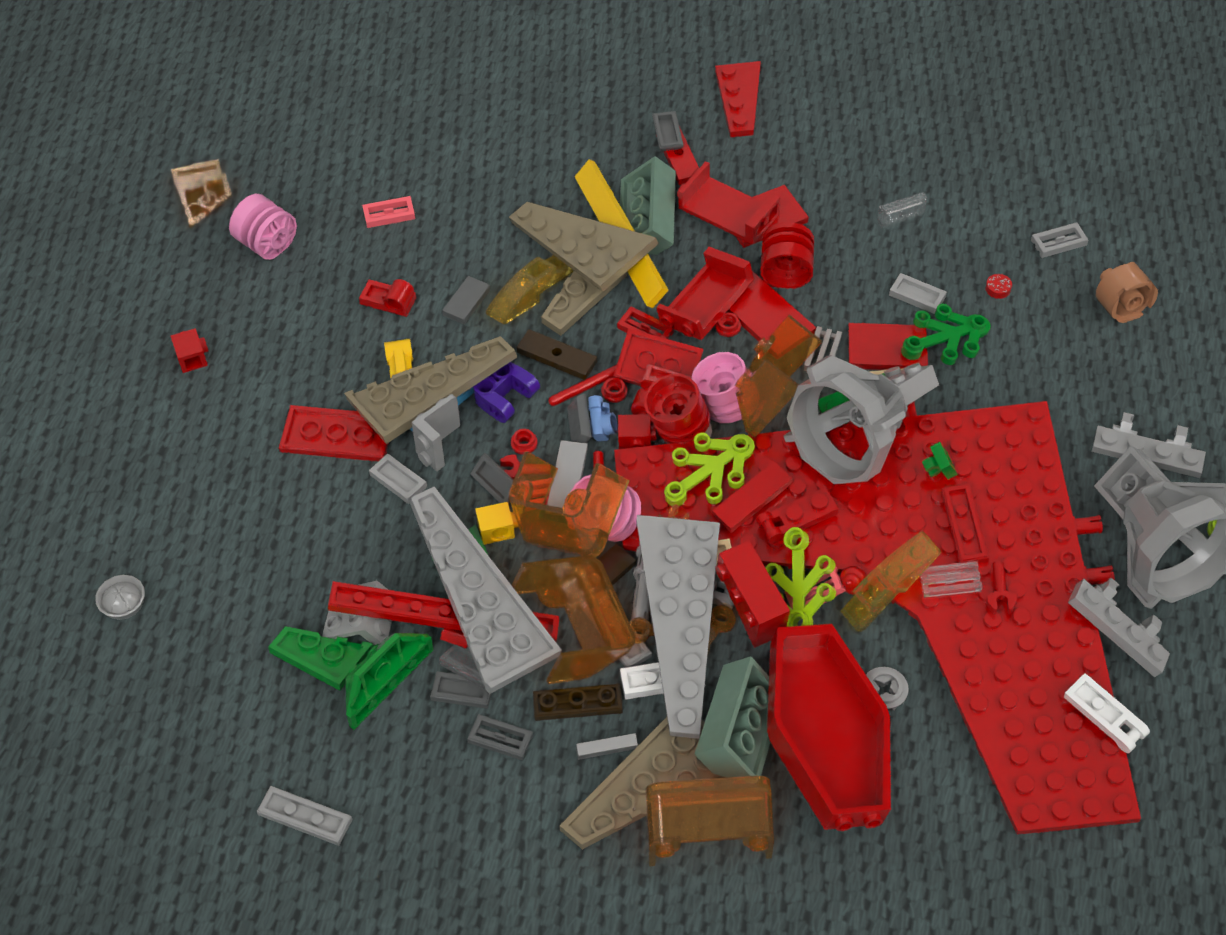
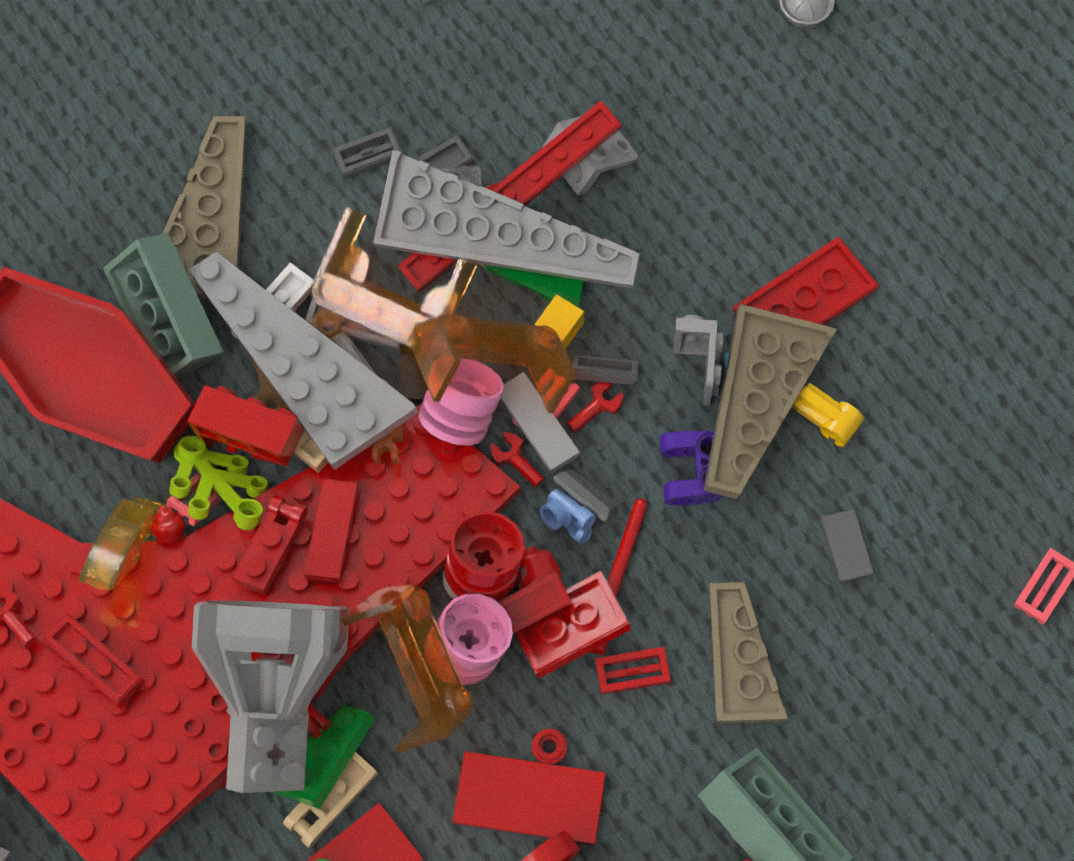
camera: 140 degrees right, 15 degrees up
red brick [171,328,209,373] -> none
green wing [268,626,373,691] -> none
green wedge [346,633,434,730] -> none
red plate [359,279,416,317] -> none
light grey tile [369,454,427,504] -> none
clear yellow slope [486,255,573,325] -> none
dark tan wing [509,202,659,292] -> none
red plate [511,429,538,454] -> none
dark brown tile [516,329,597,380] -> none
dark brown tile [533,684,623,721] -> none
yellow tile [575,159,668,308] -> none
light grey tile [576,733,638,760] -> none
red plate [601,377,628,403] -> none
red brick [618,414,656,449] -> none
clear orange windscreen [645,776,774,866] -> none
red panel [656,247,754,341] -> none
lime plant [664,433,755,506] -> none
light grey tile [804,326,842,371] -> none
light grey gear [866,667,908,710] -> none
clear tile [920,561,982,597] -> none
green tile [922,442,958,479] -> none

